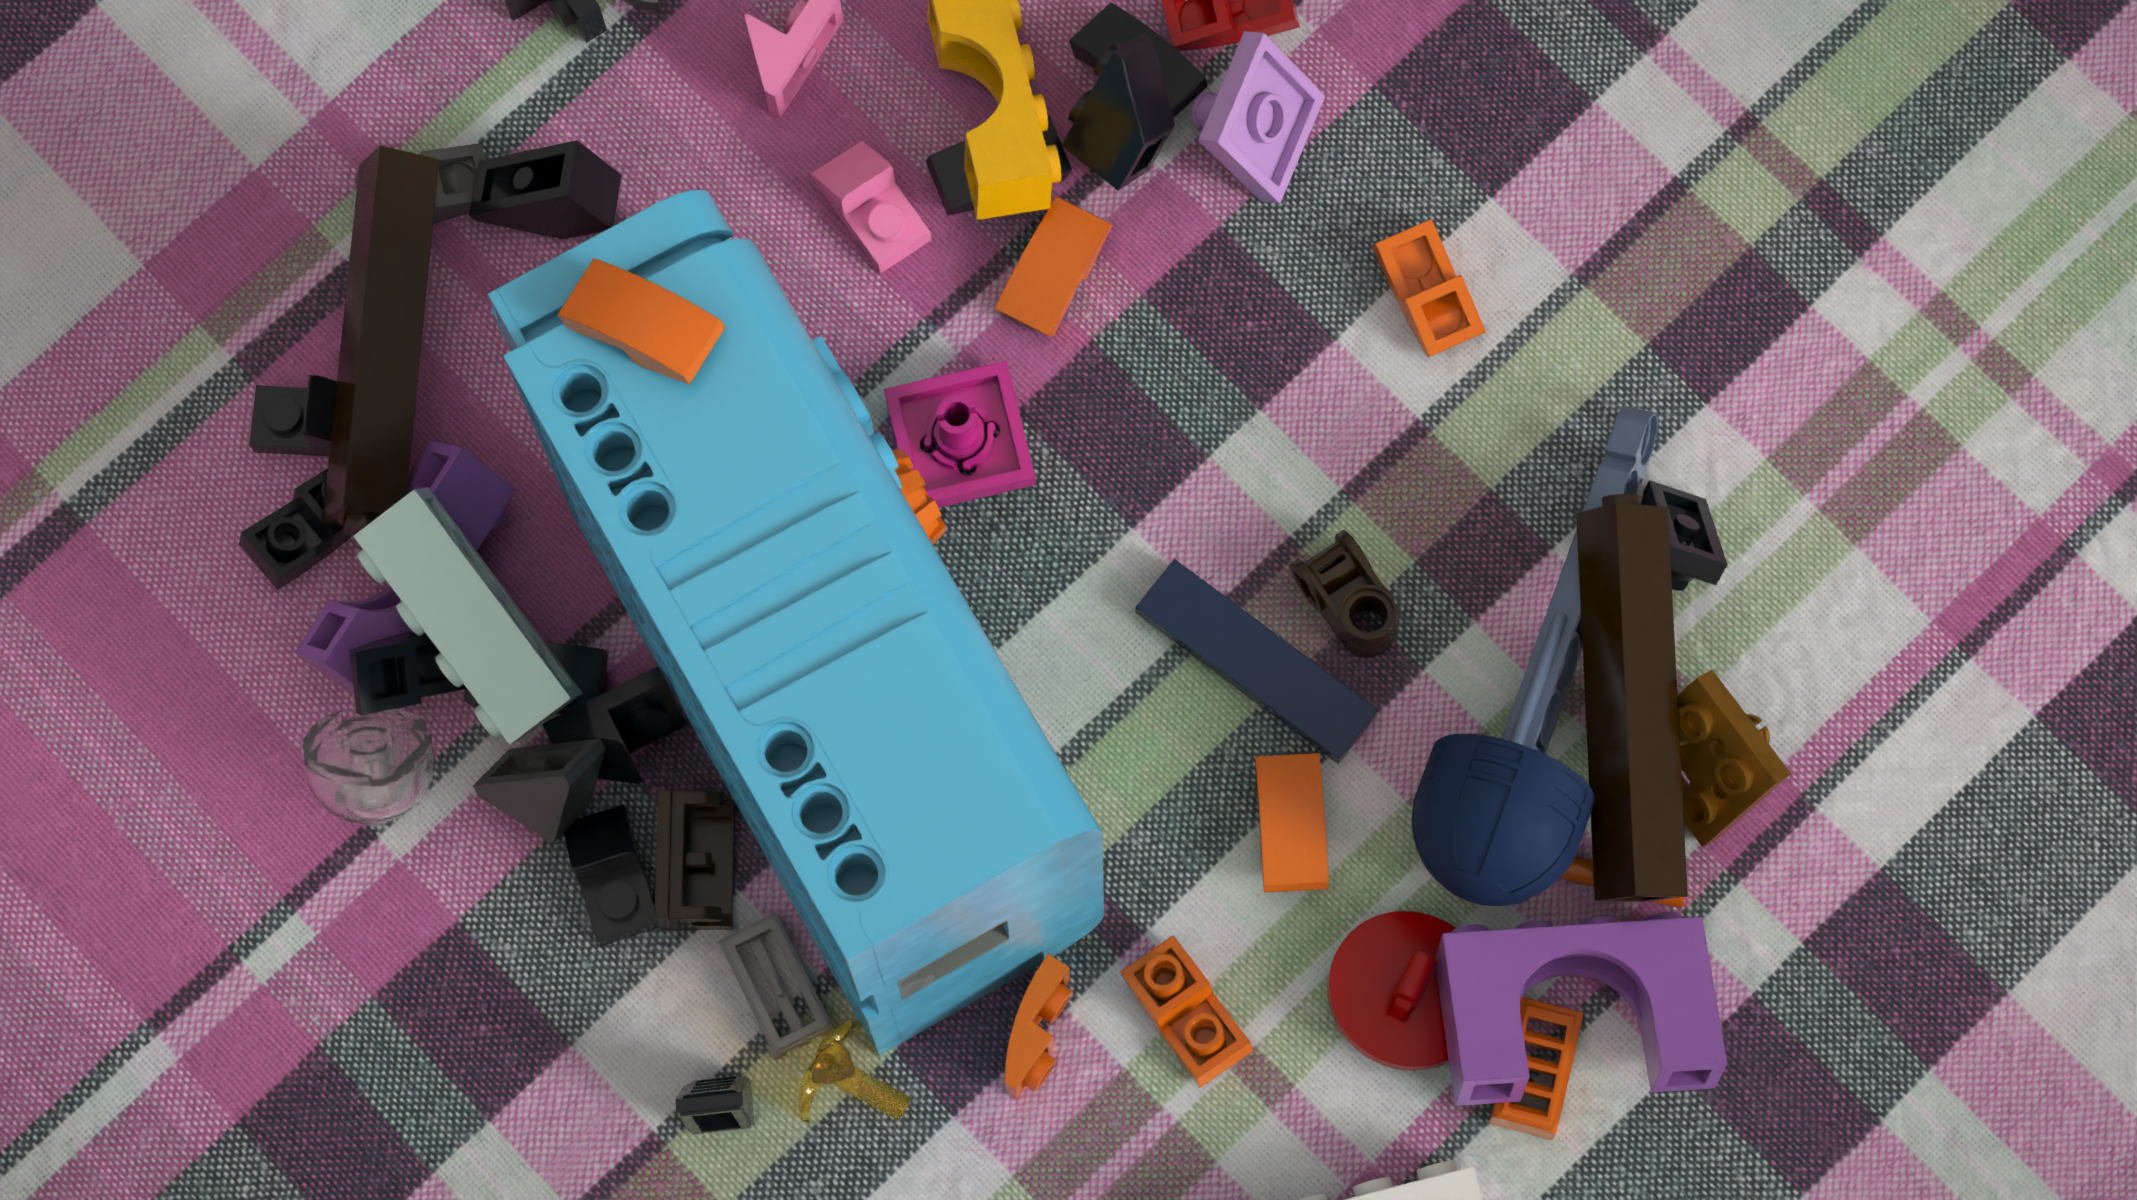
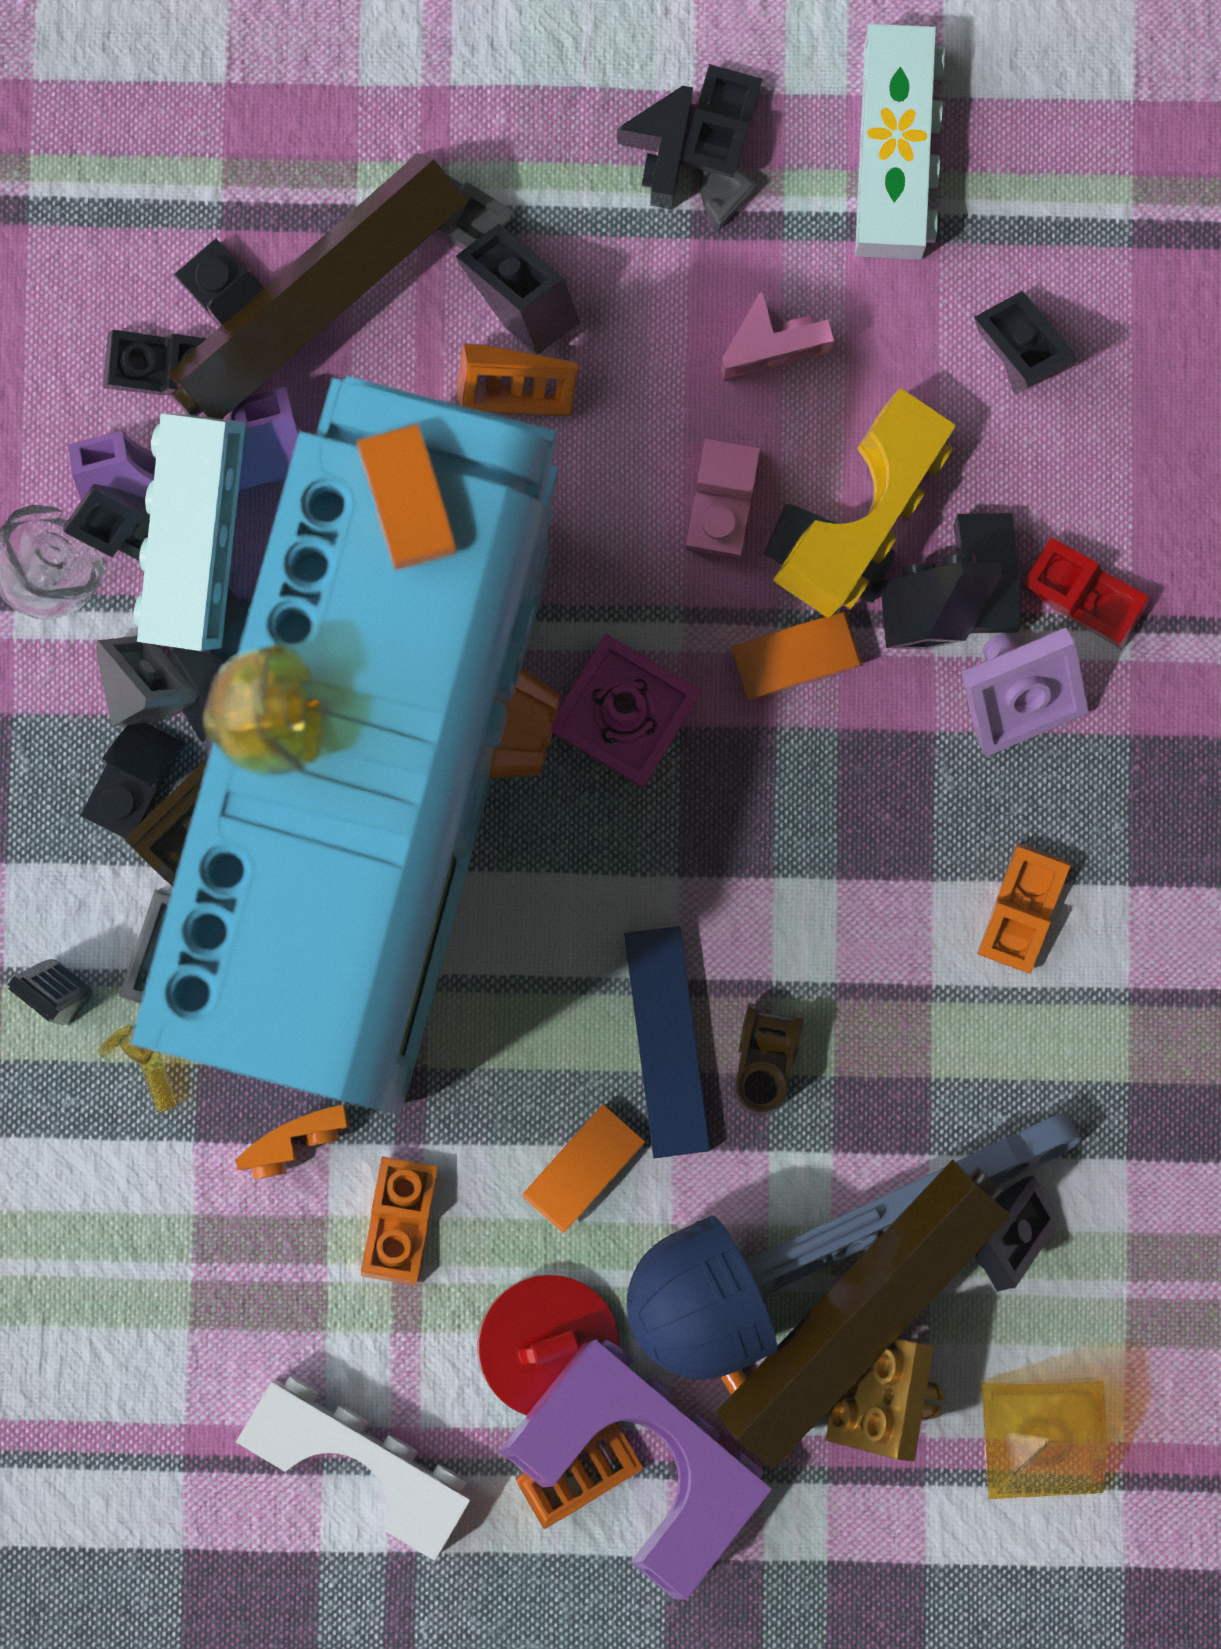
camera: 40 degrees right, 10 degrees up
none -> clear yellow cylinder [203,643,323,776]
none -> clear yellow slope [981,1377,1107,1499]

